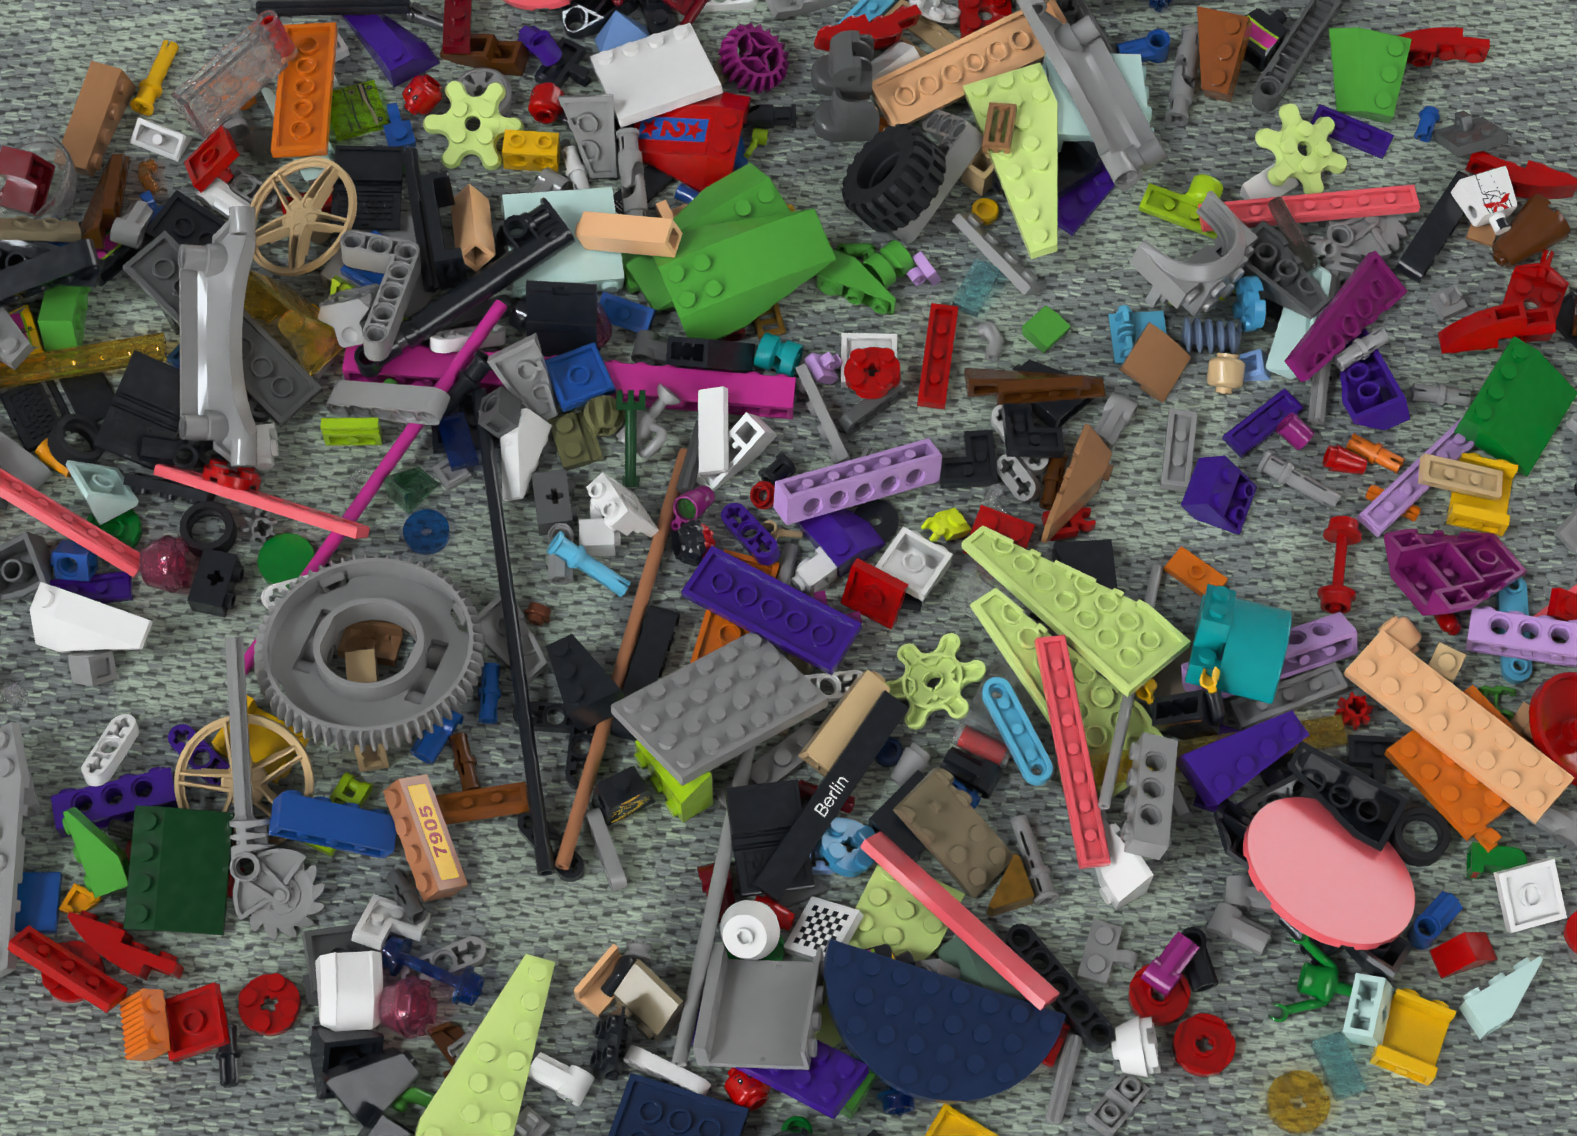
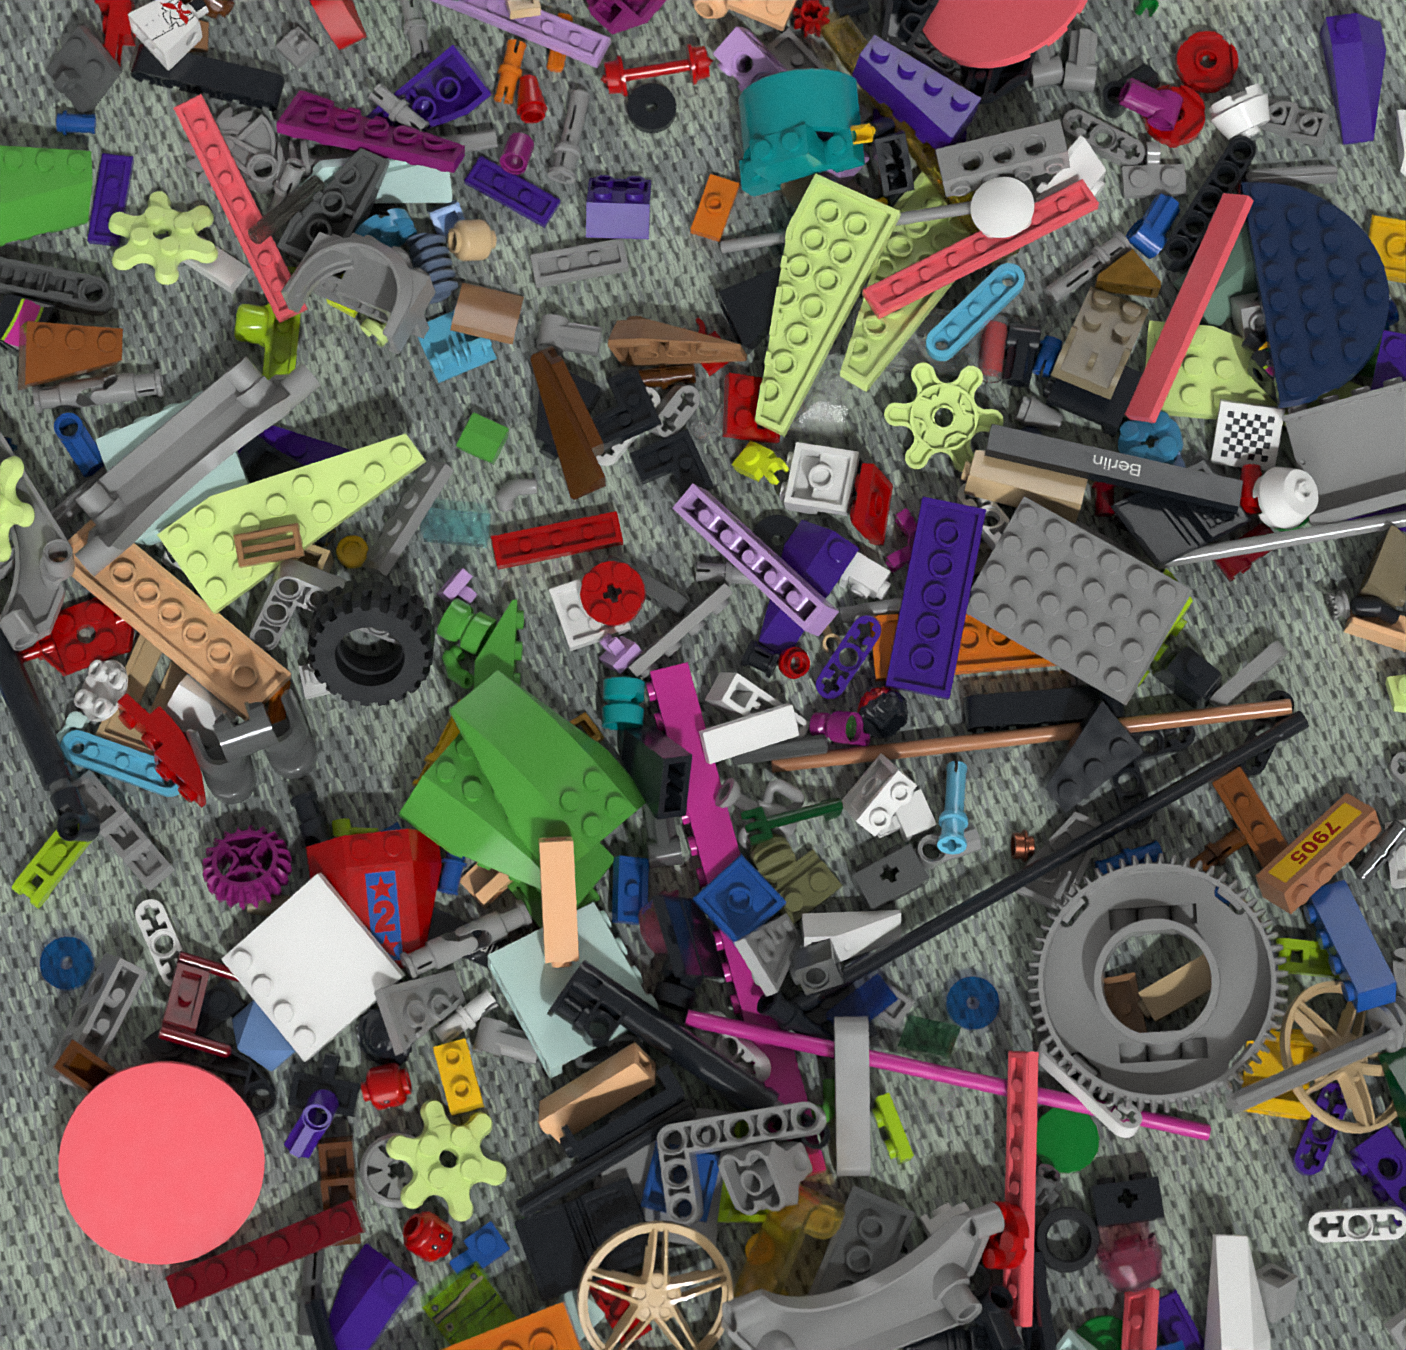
camera: 110 degrees left, 10 degrees up
none -> black piece [627,83,677,133]
none -> white dish [971,177,1034,238]
none -> light grey beam [1061,109,1145,167]
none -> blue piece [1125,193,1180,259]

